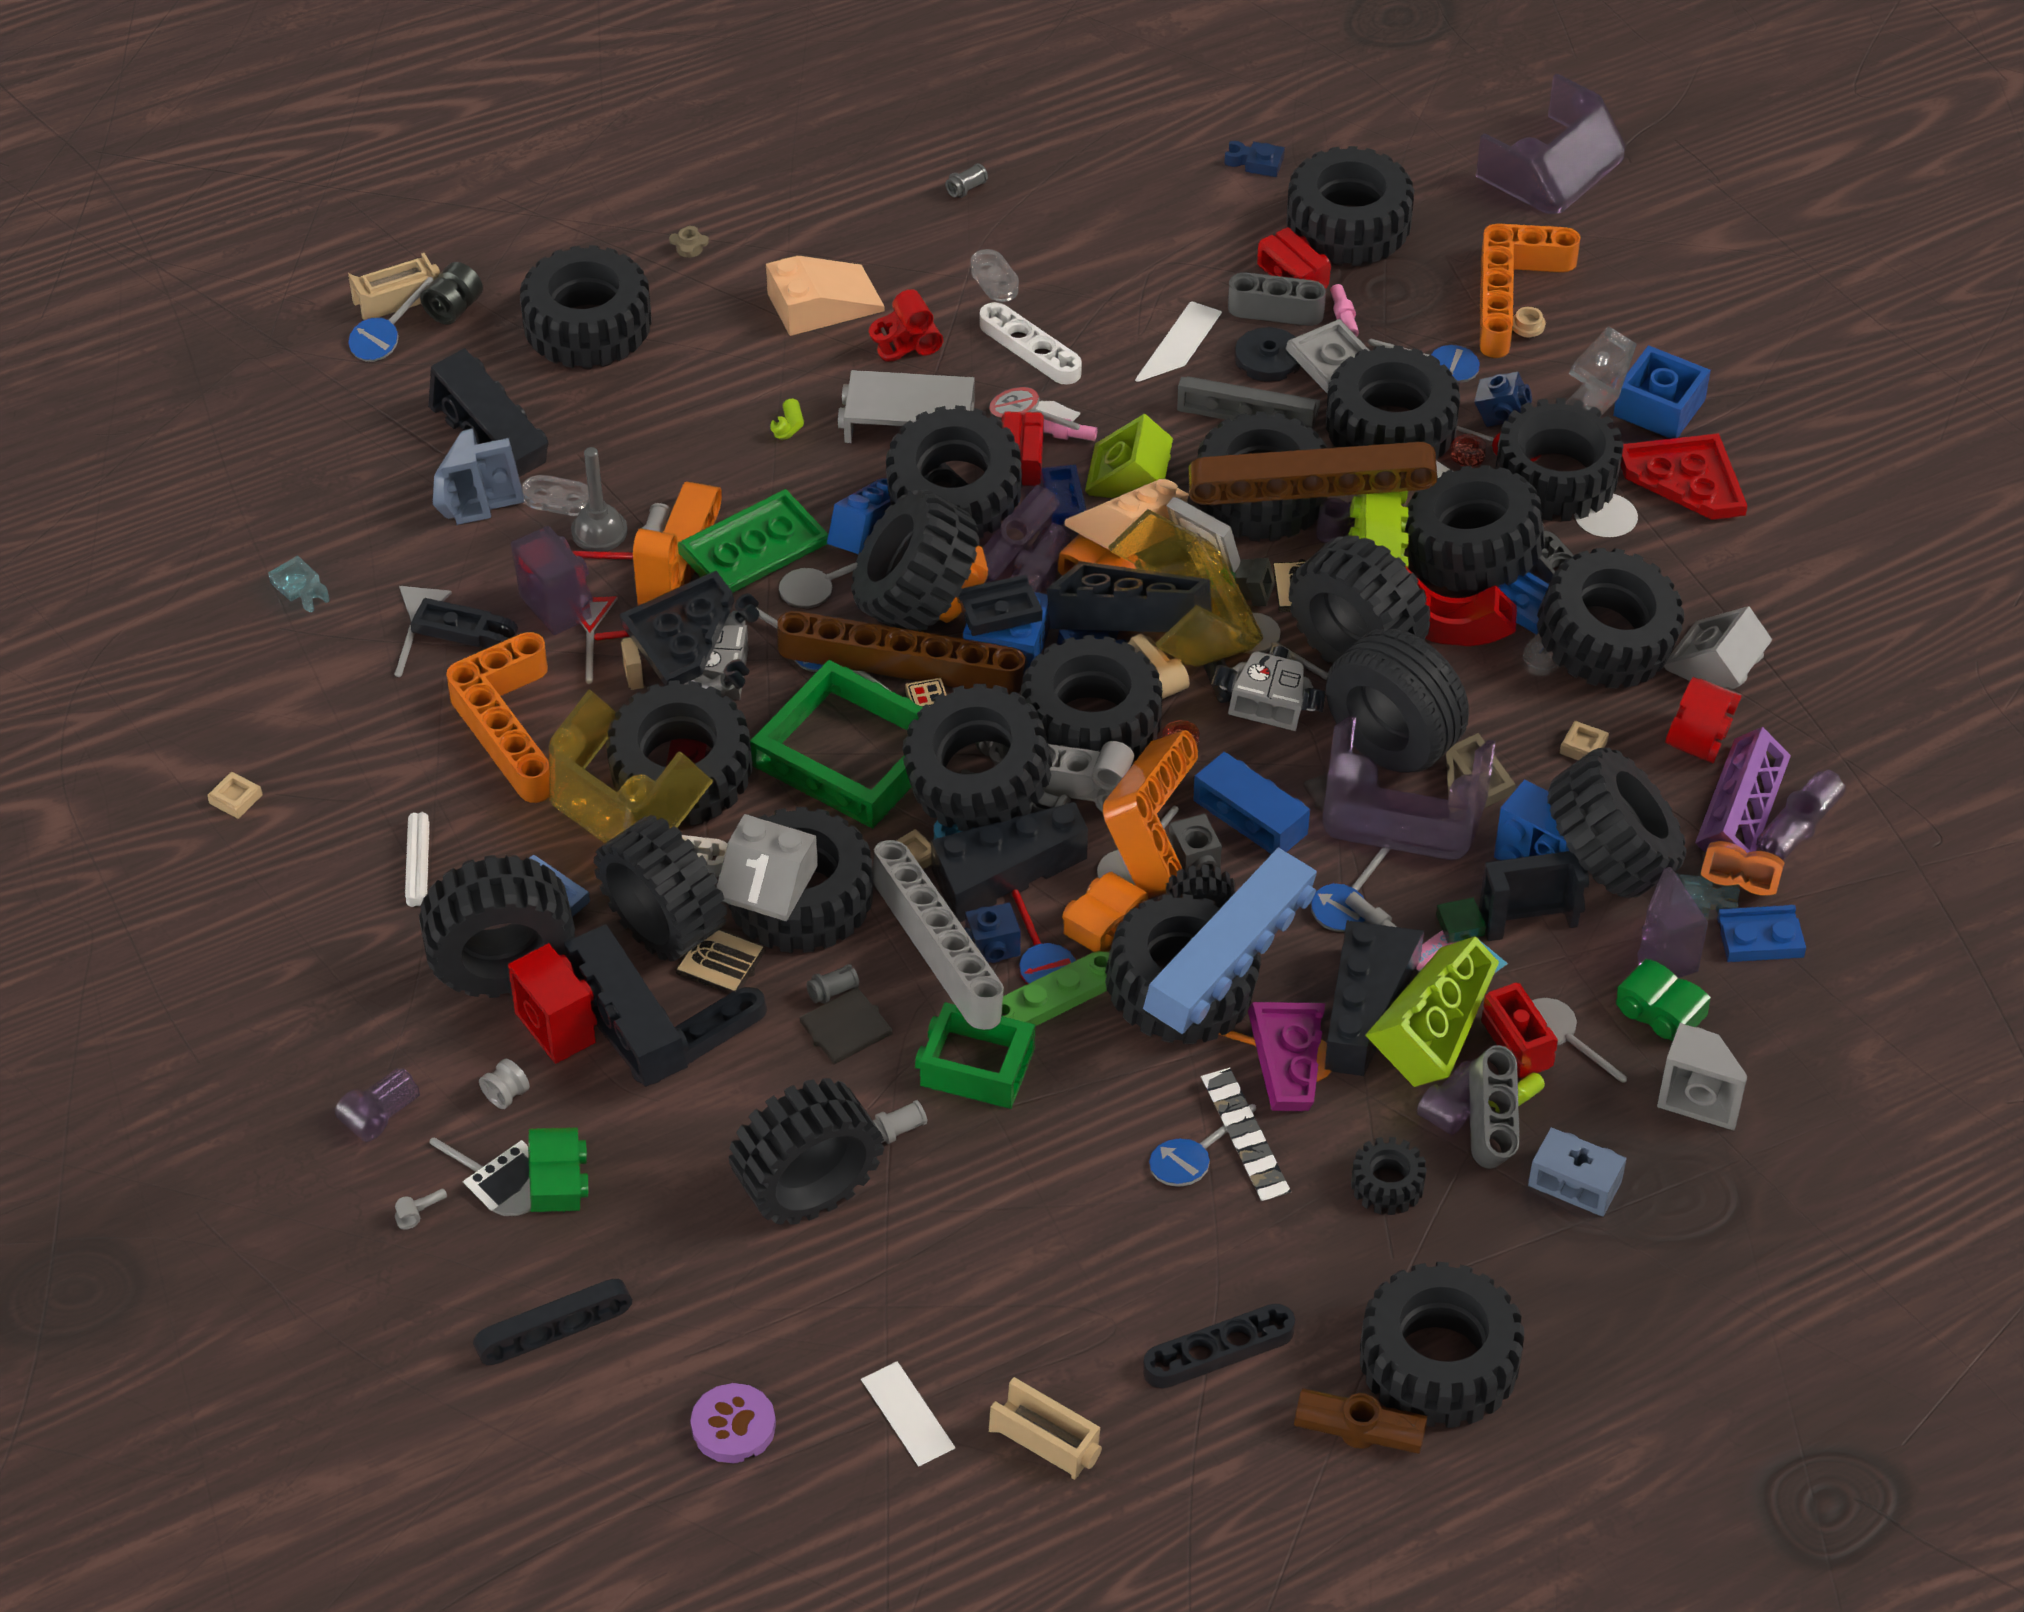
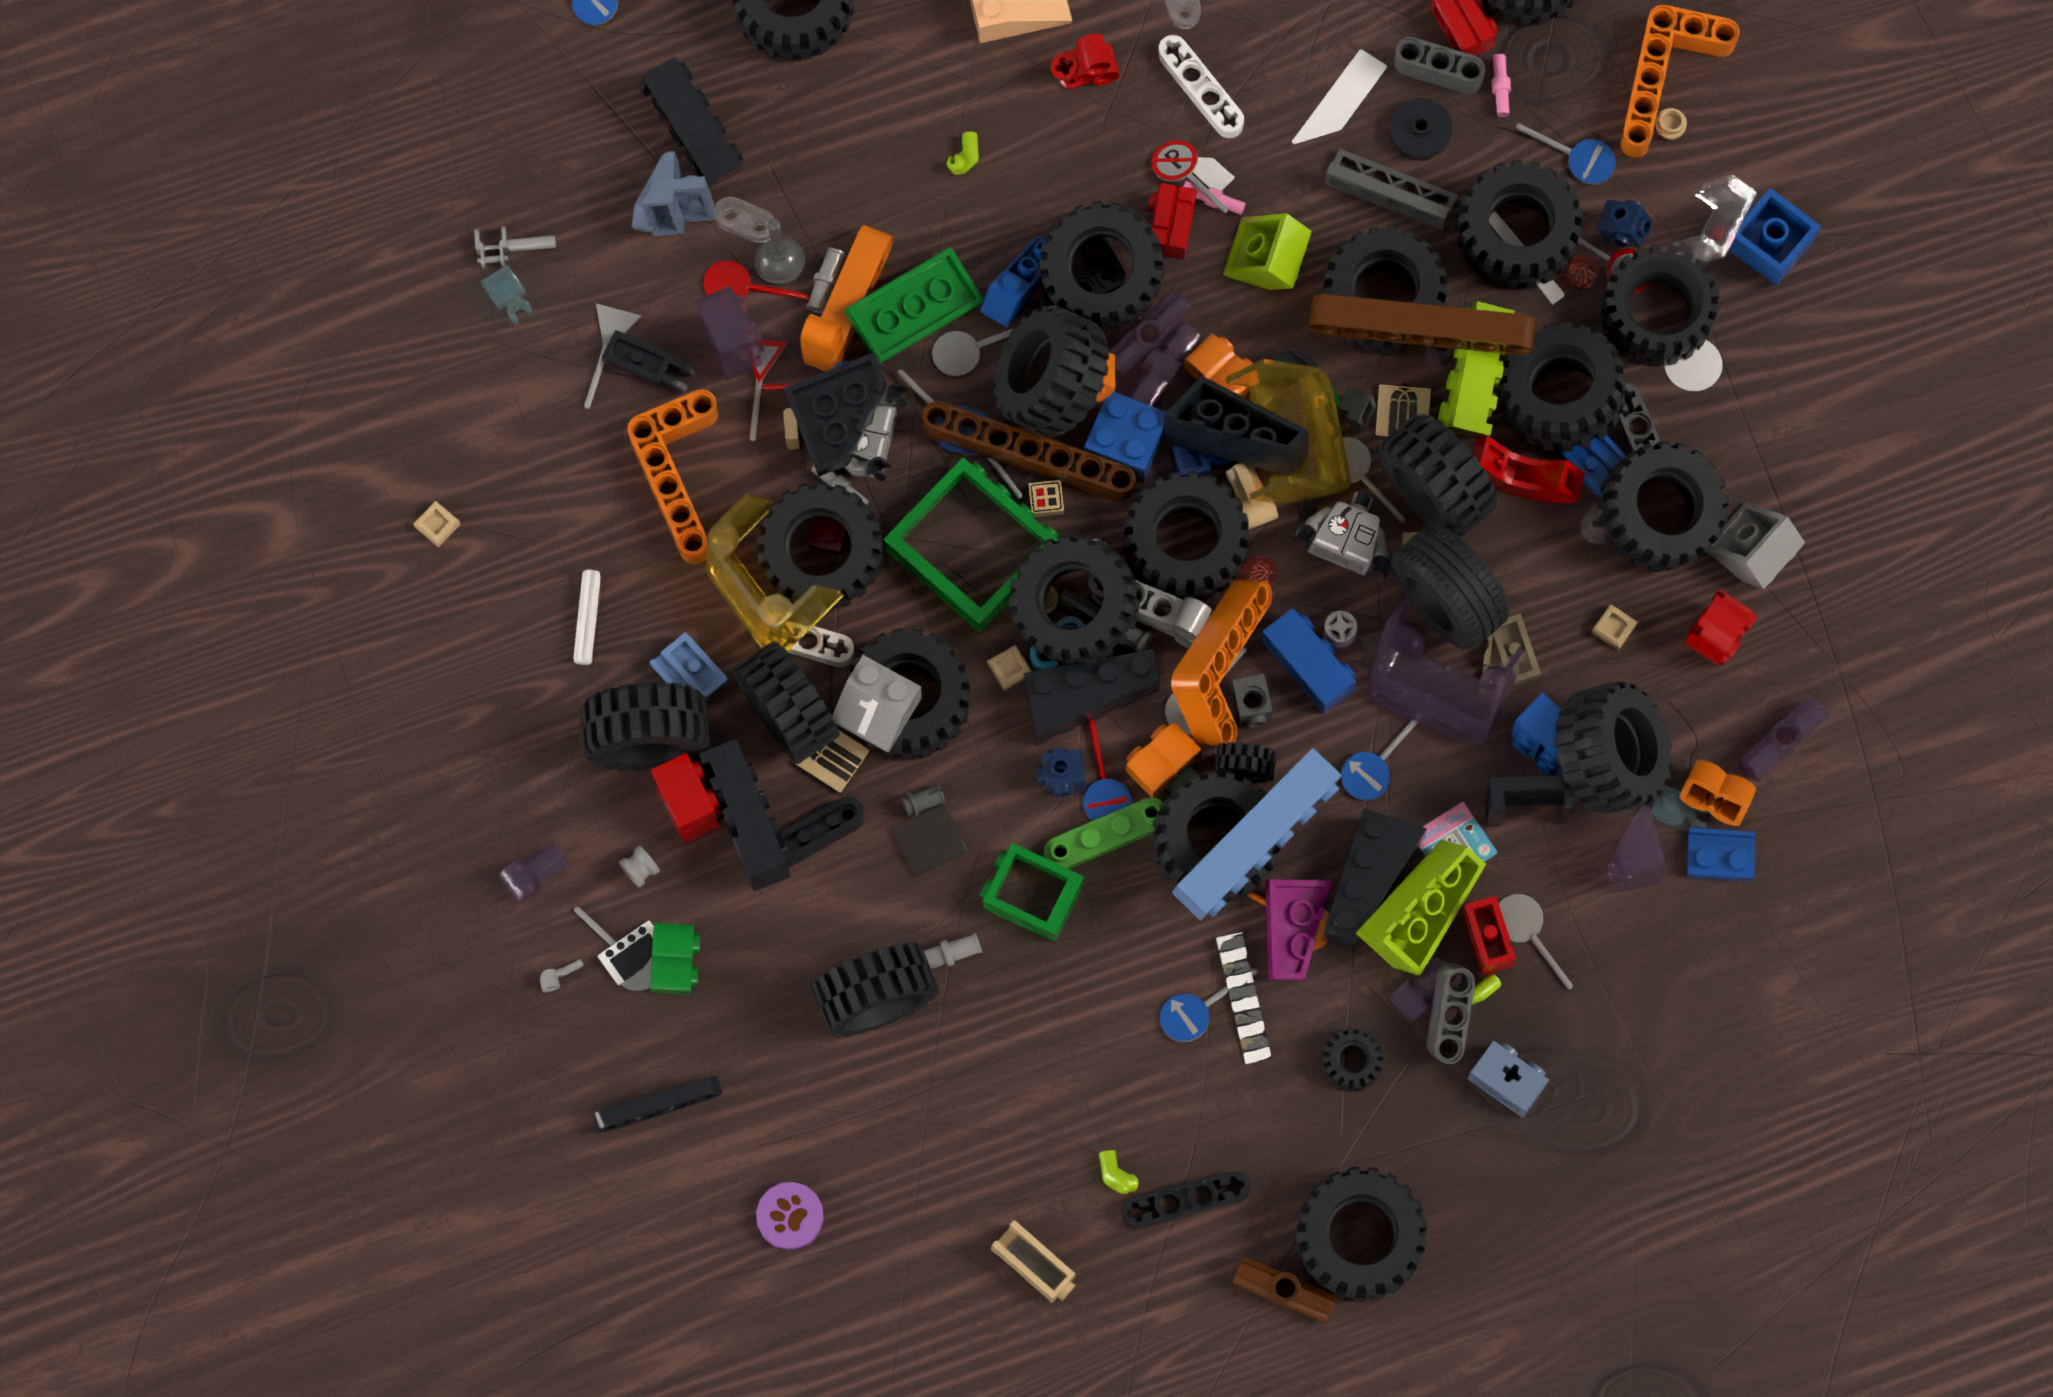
camera: 10 degrees right, 25 degrees up
light grey panel [838,370,975,443] -> none
white sticker [861,1361,955,1467] -> none
light grey beam [872,840,1004,1030] -> none
black plate [957,574,1043,636] -> none
clear blue plate [1041,464,1086,526] -> none
light nougat slope [1064,479,1189,556] -> none
light grey tile [1166,497,1240,572] -> none
light grey tile [1286,319,1370,393] -> none
light grey bar [1345,892,1396,927] -> none
dark green tile [1436,897,1486,943] -> none
green brick [1616,959,1711,1041] -> none
red plate [1620,433,1748,520] -> none
light grey slope [1657,1023,1747,1131] -> none
medium lavender fence [1695,727,1791,853] -> none
none -> light grey piece [474,226,556,268]
none -> lime arm [1099,1150,1139,1194]
none -> light grey wheel [1323,611,1357,649]

